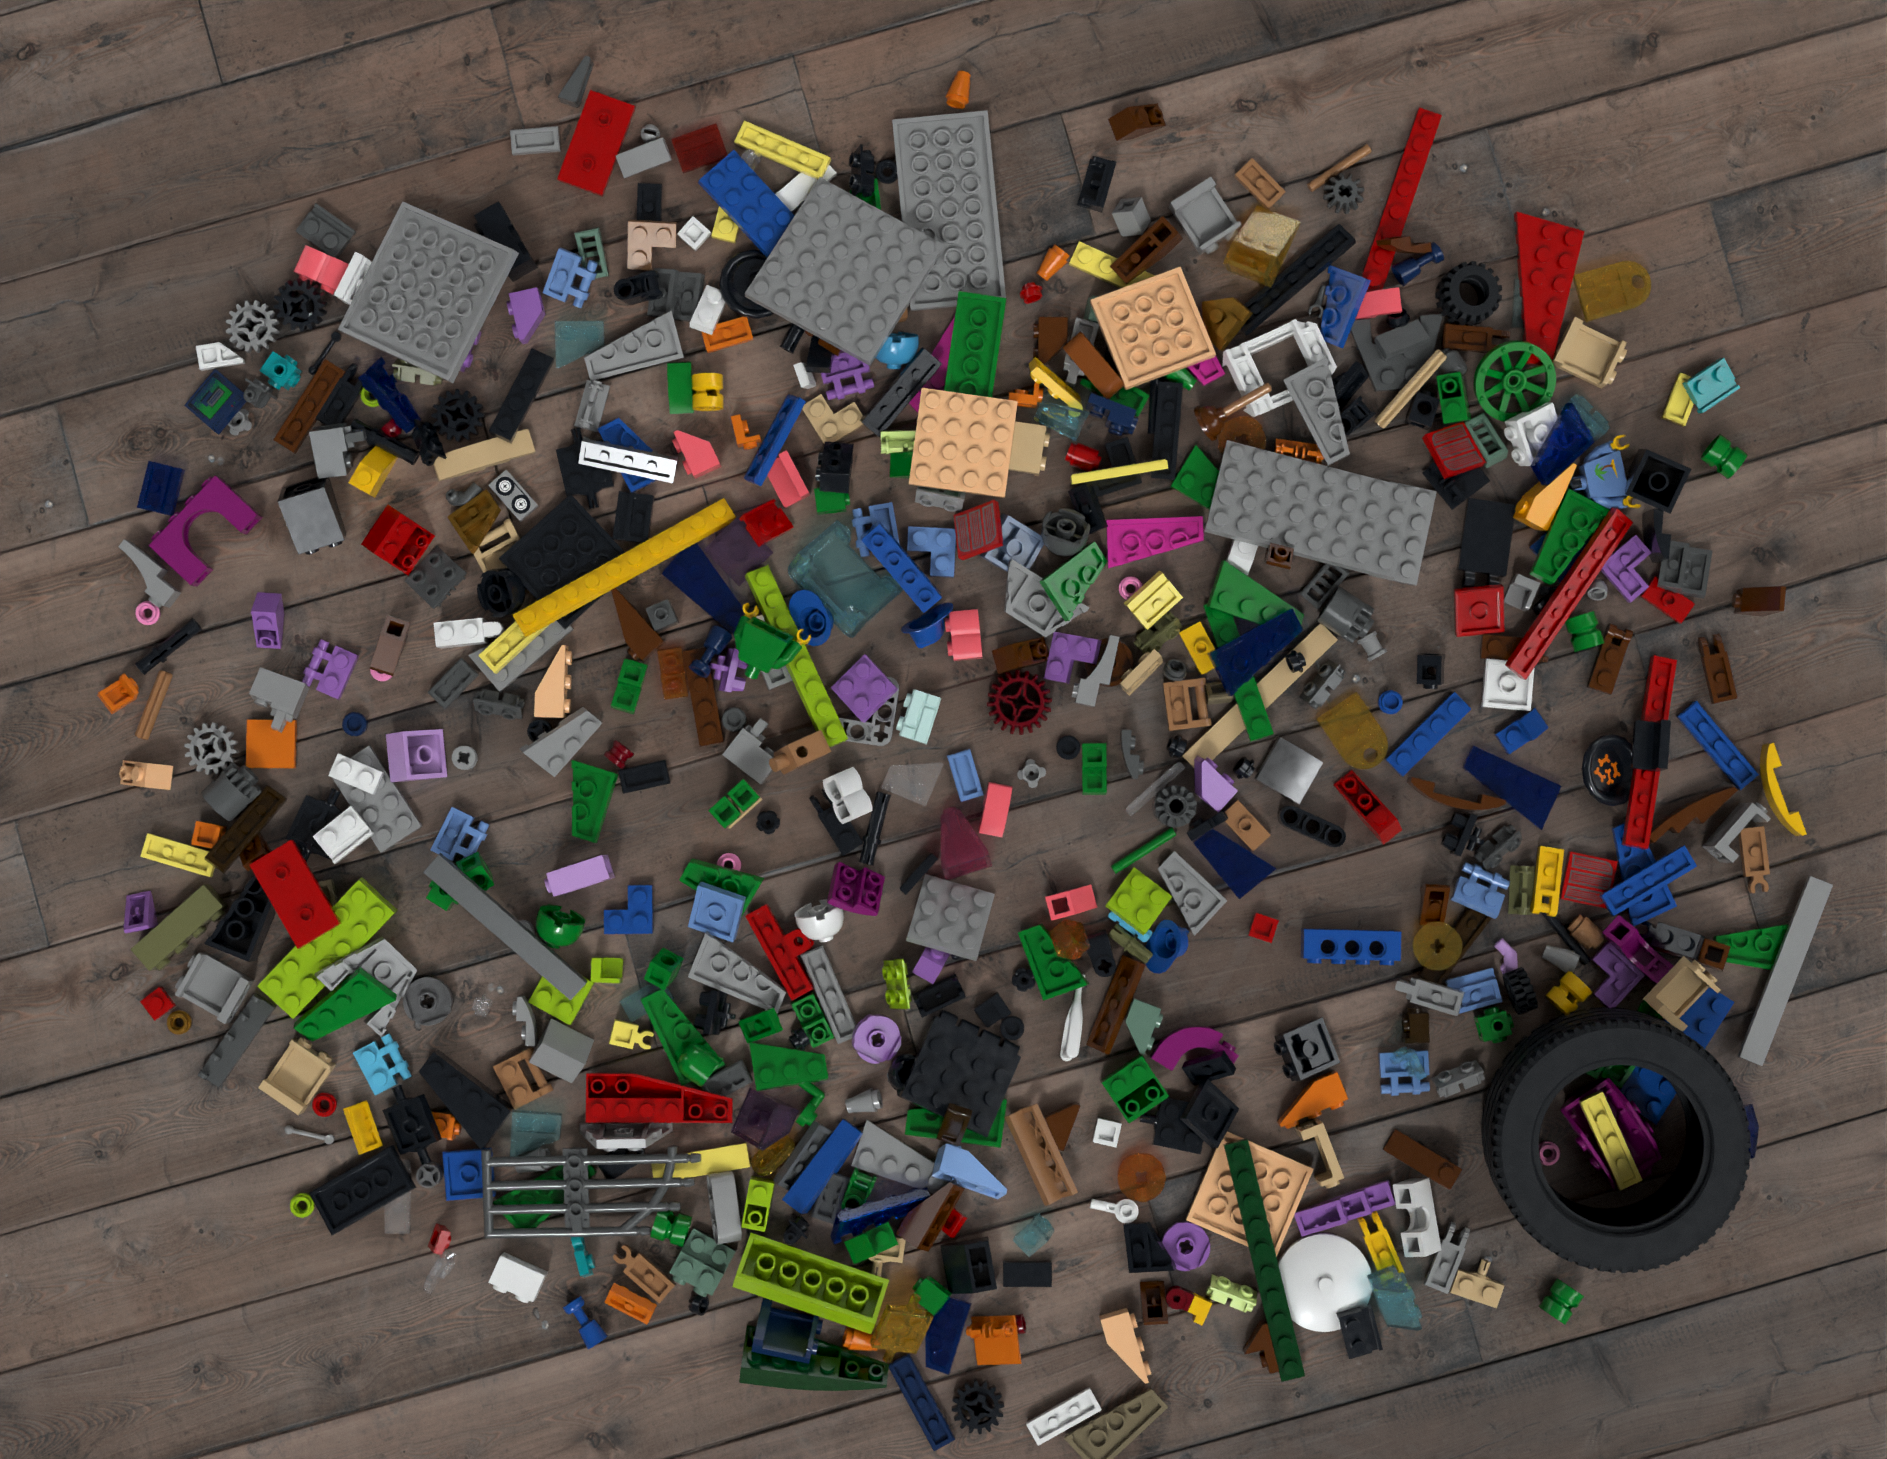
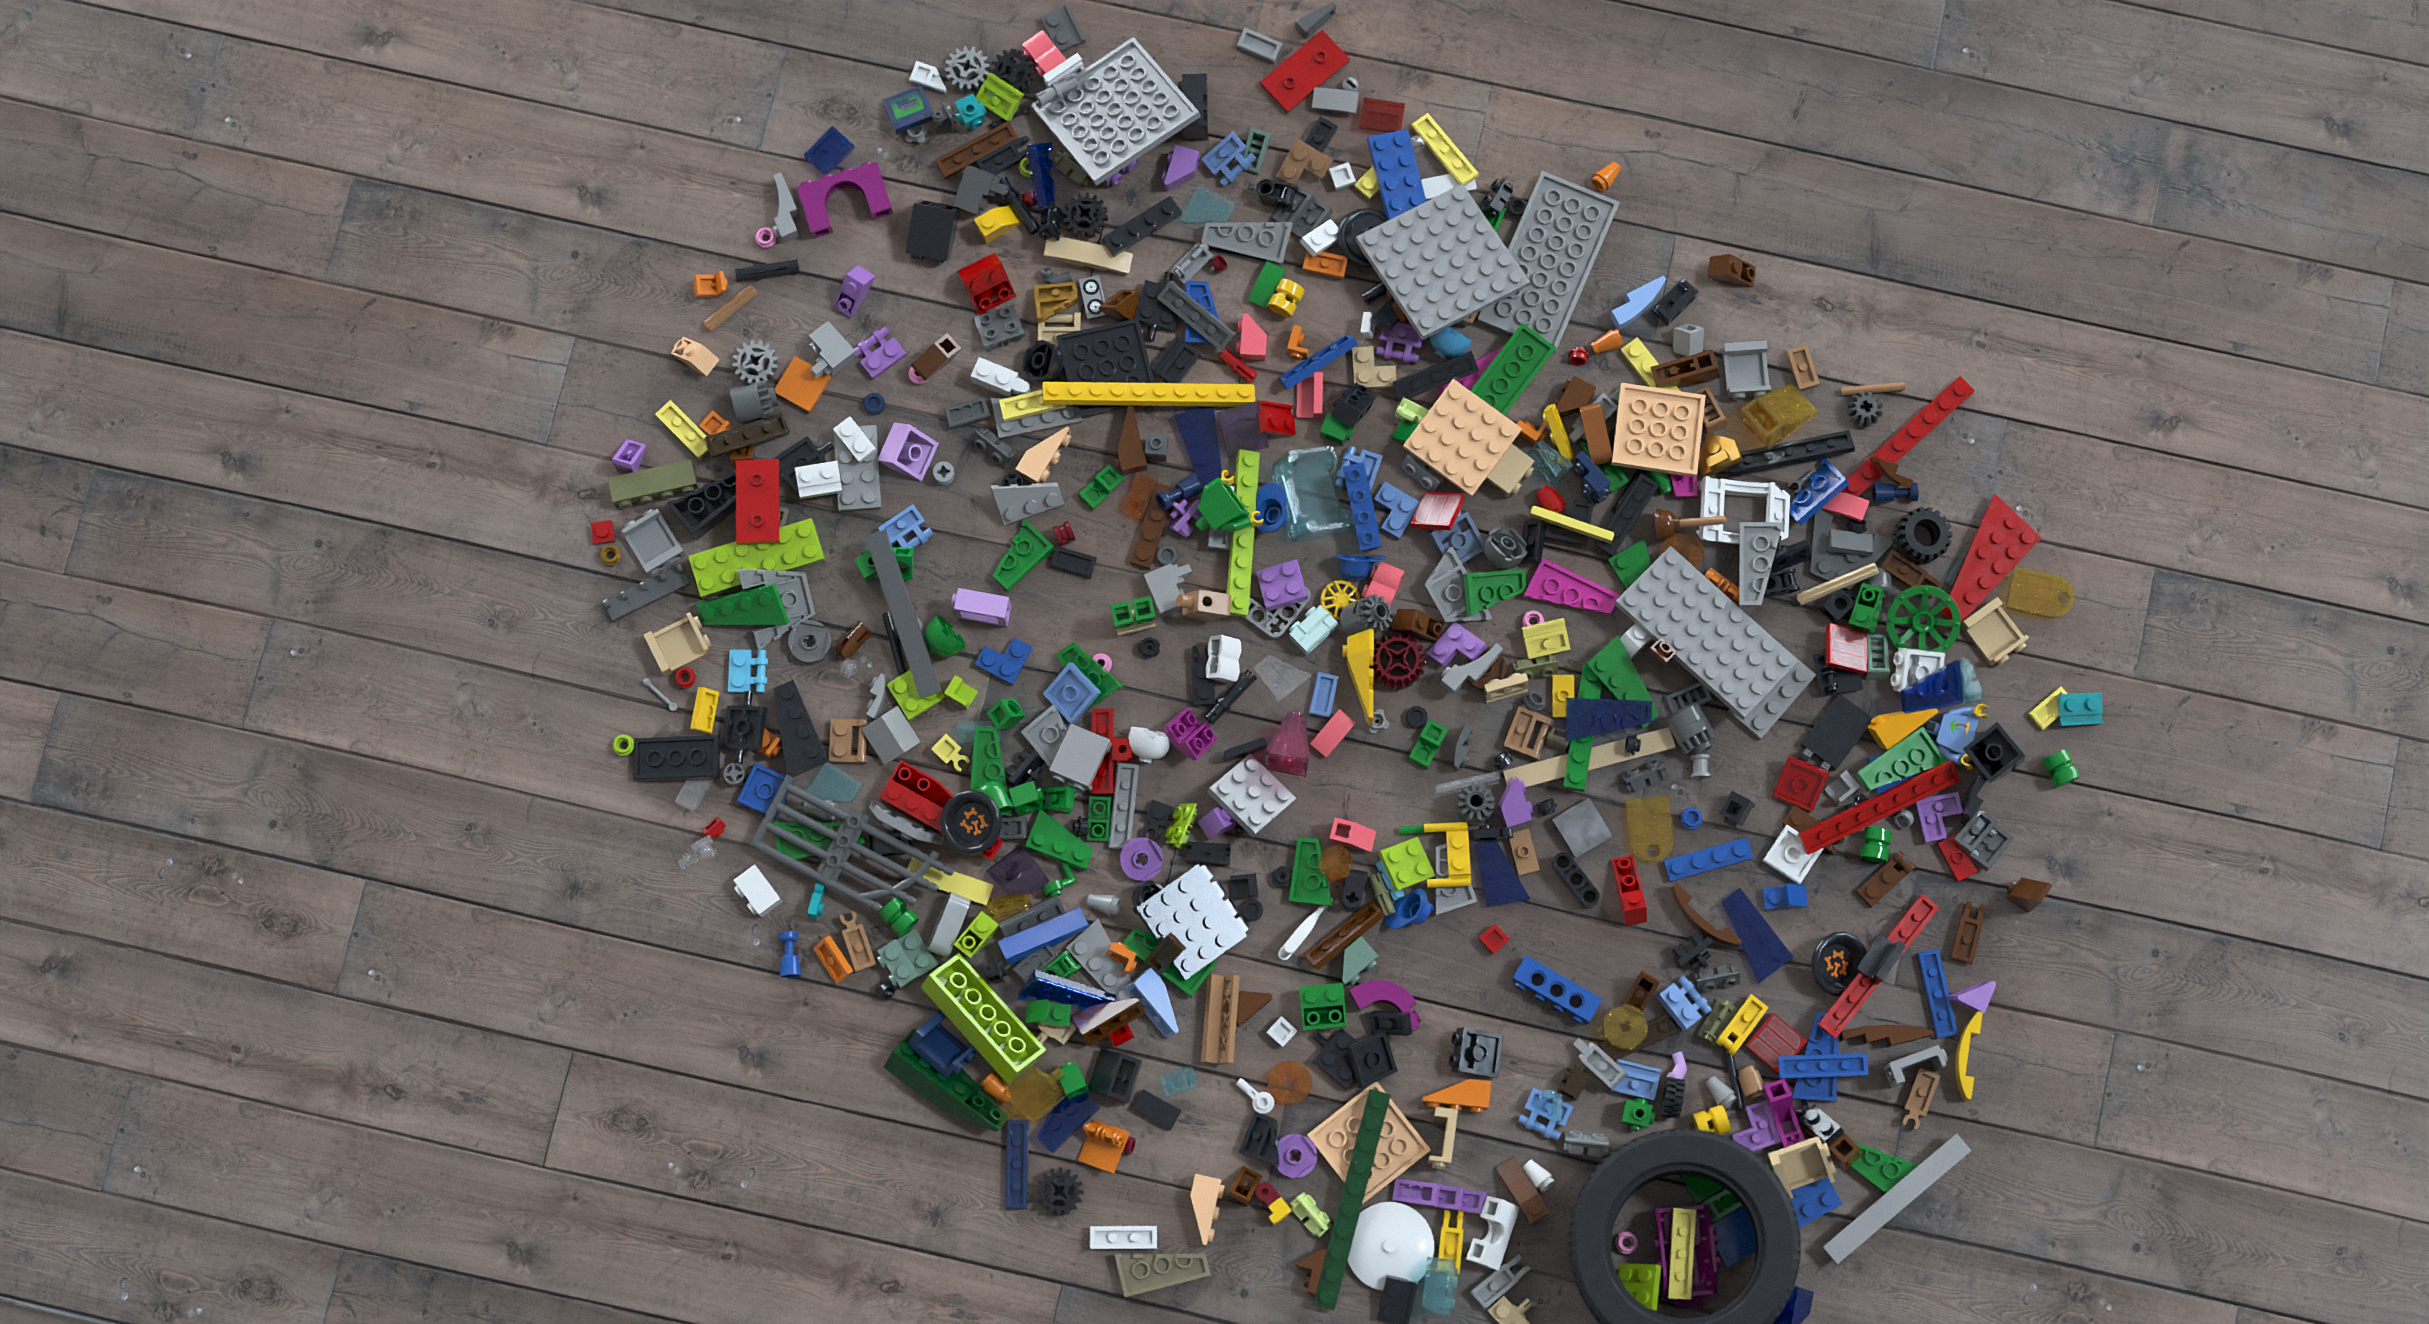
camera: 30 degrees right, 10 degrees down
none -> reddish brown hinge [835,621,873,659]
none -> black bar [882,612,906,675]
none -> black piece [940,790,1002,855]
none -> lime plate [975,73,1024,121]
none -> green brick [1009,781,1045,816]
none -> light grey pin [1036,75,1078,106]
none -> light grey panel [1049,724,1112,792]
none -> reddish brown slope [1099,290,1140,321]
none -> orange bracket [1105,942,1137,977]
none -> black plate [1143,800,1173,841]
none -> dark red hinge [1210,254,1228,273]
none -> red axle [1218,348,1258,383]
none -> yellow wheel [1320,580,1360,620]
none -> dark grey gear [1341,594,1393,636]
none -> yellow wedge [1343,629,1374,725]
none -> yellow plate [1424,822,1471,888]
none -> white cone [1522,1160,1555,1193]
none -> light blue slope [1610,276,1666,331]
none -> lime plate [1617,1263,1661,1311]
none -> medium nougat slope [1692,385,1727,434]
none -> medium lavender slope [1948,981,1996,1013]

